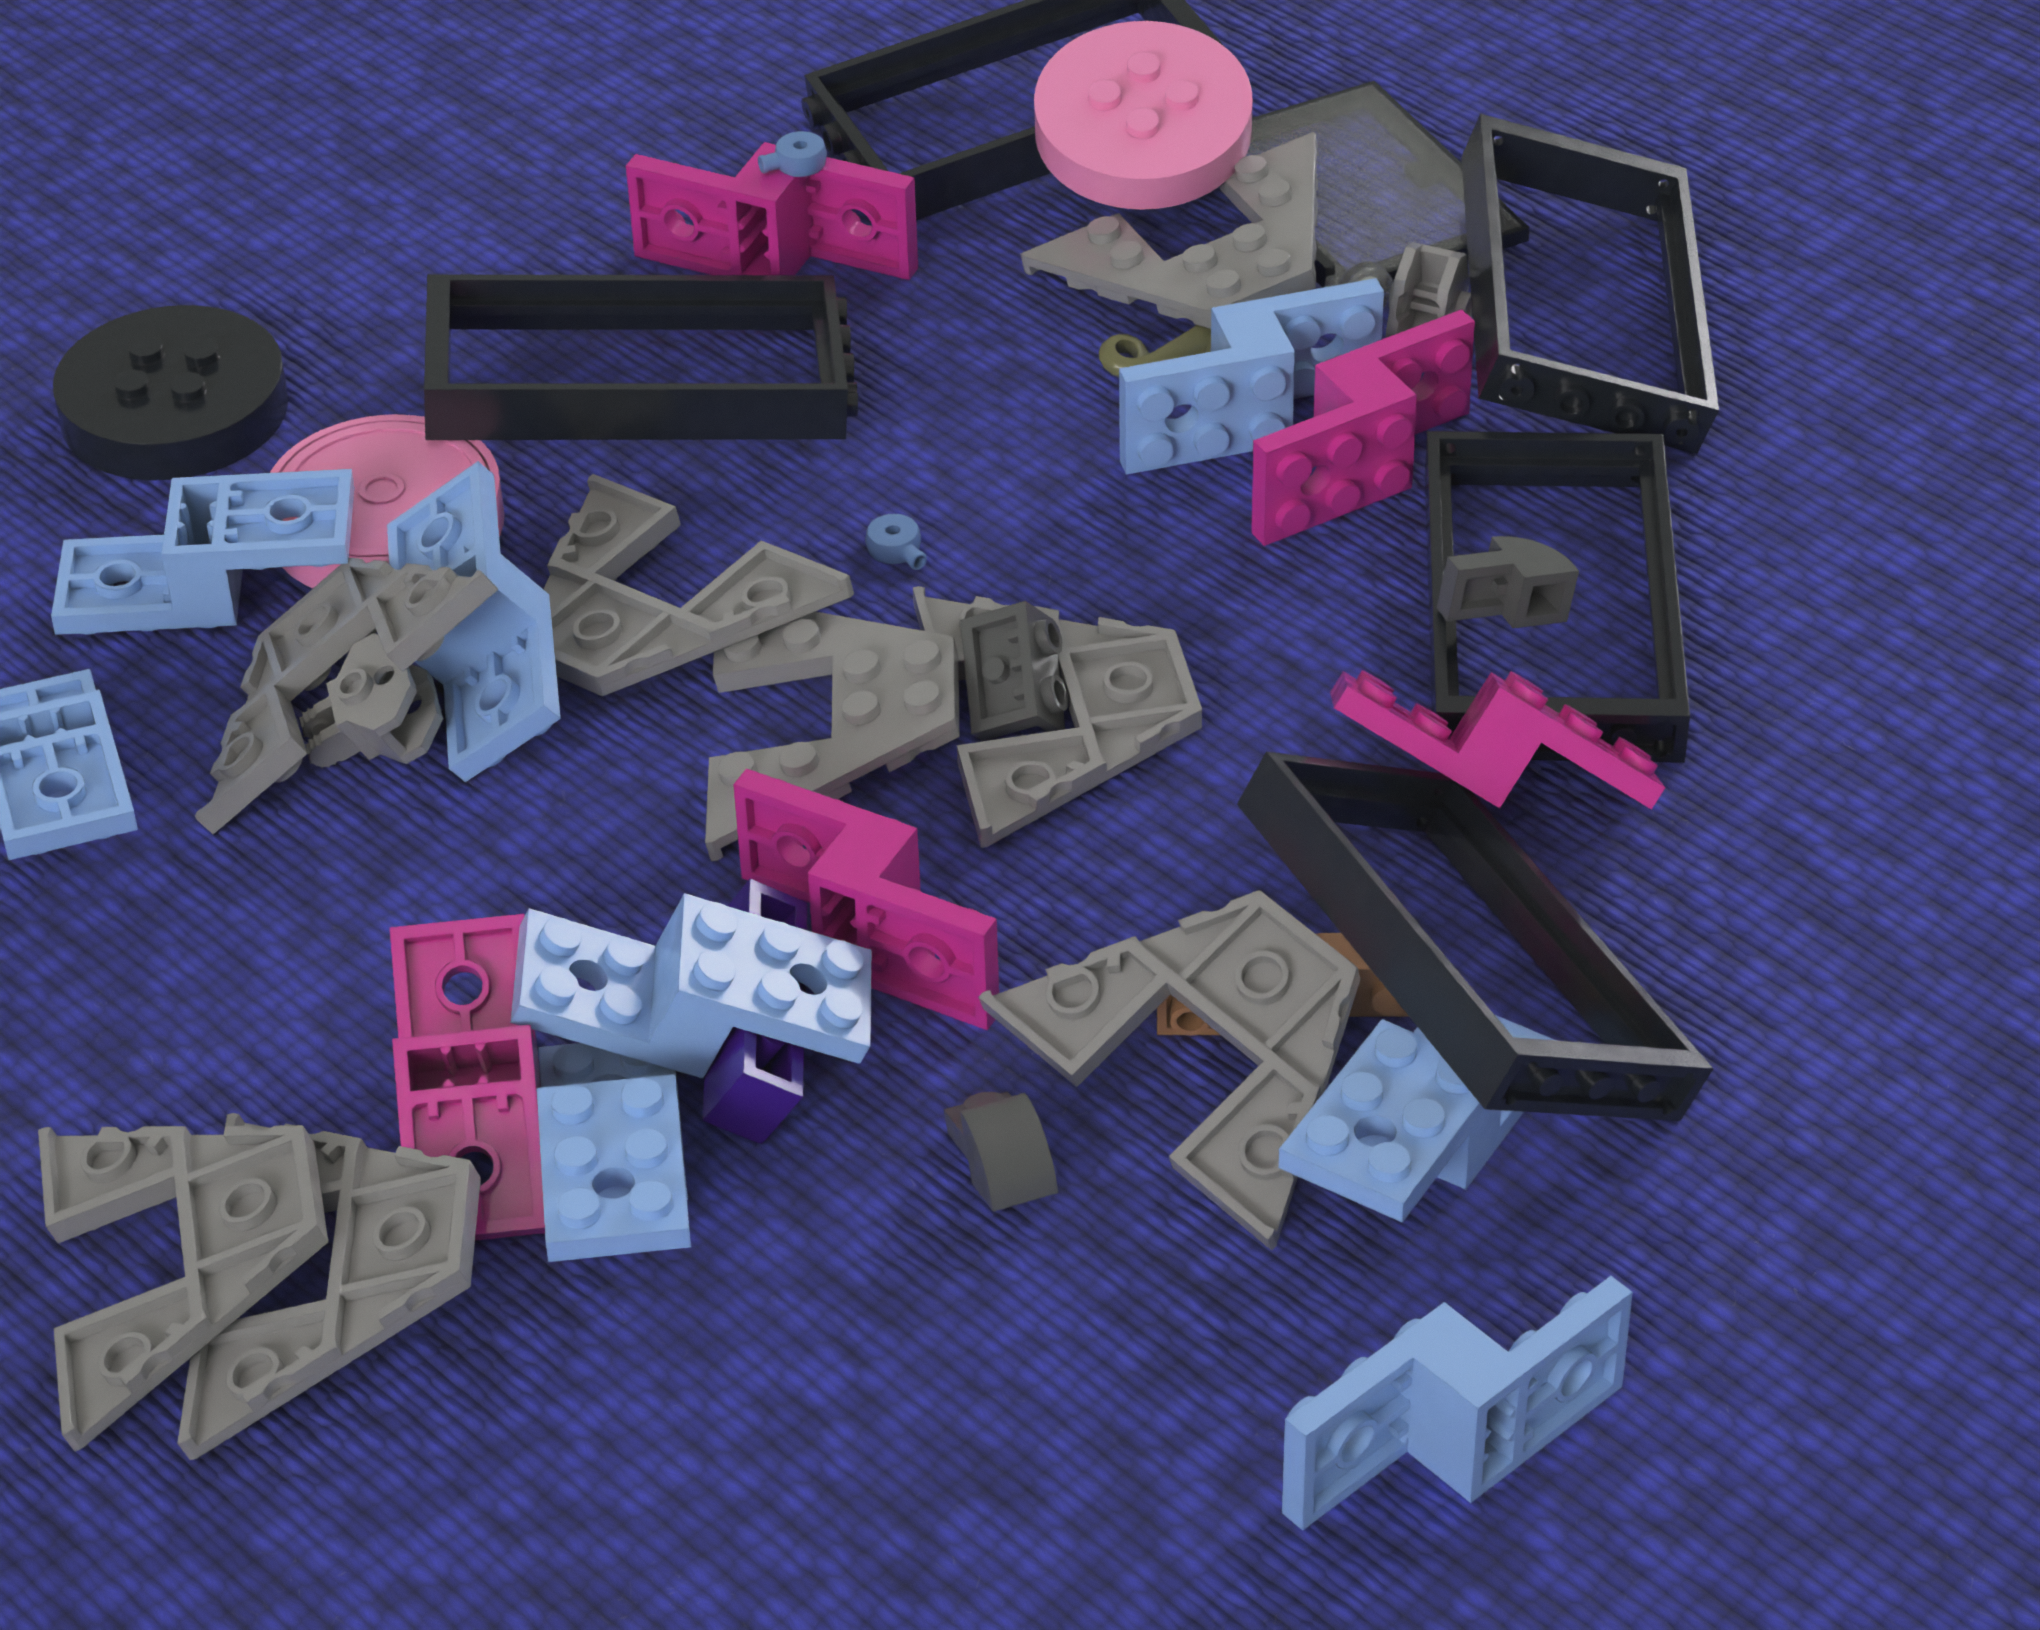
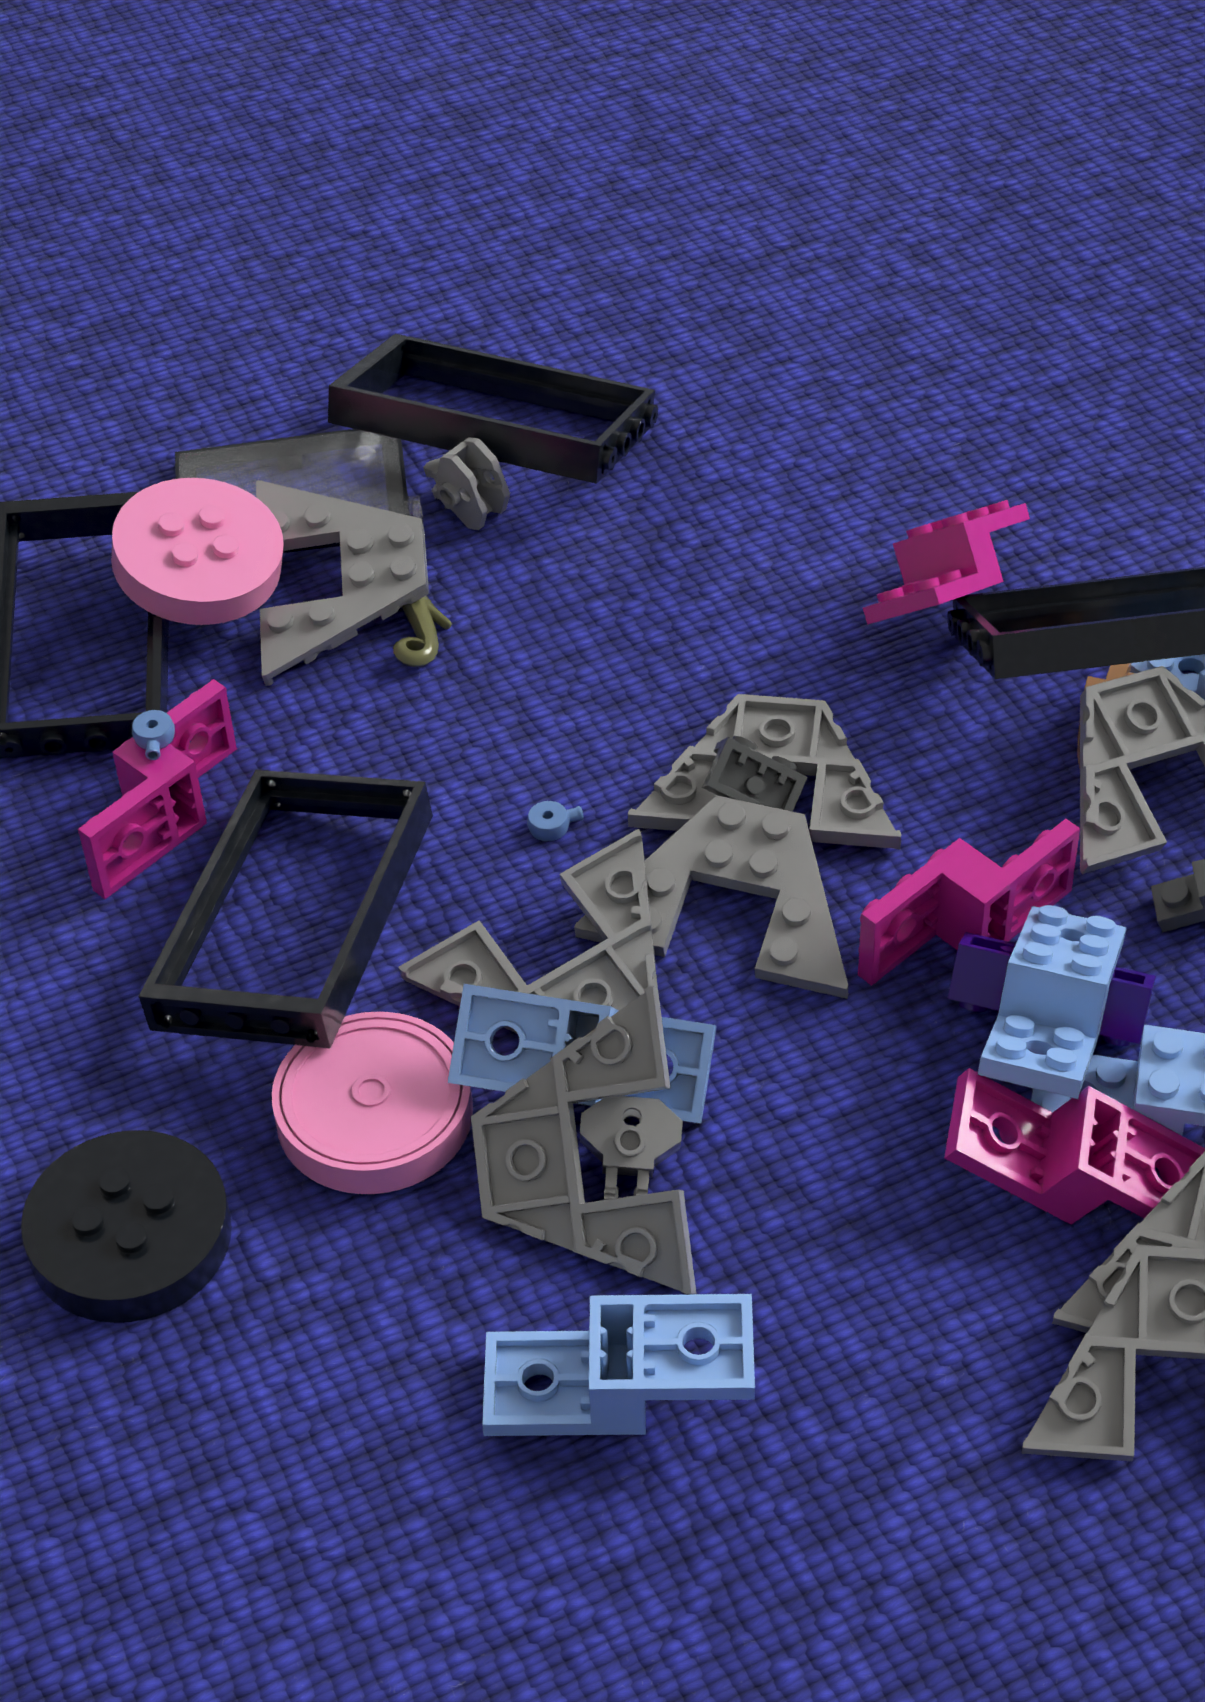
camera: 70 degrees left, 5 degrees up
light blue bracket [51,469,355,635] -> none
light blue bracket [1119,278,1384,475] -> none
dark pink bracket [1252,309,1475,546] -> none
black door [1425,431,1690,763] -> none
dark grey brick [1437,536,1579,628] -> none

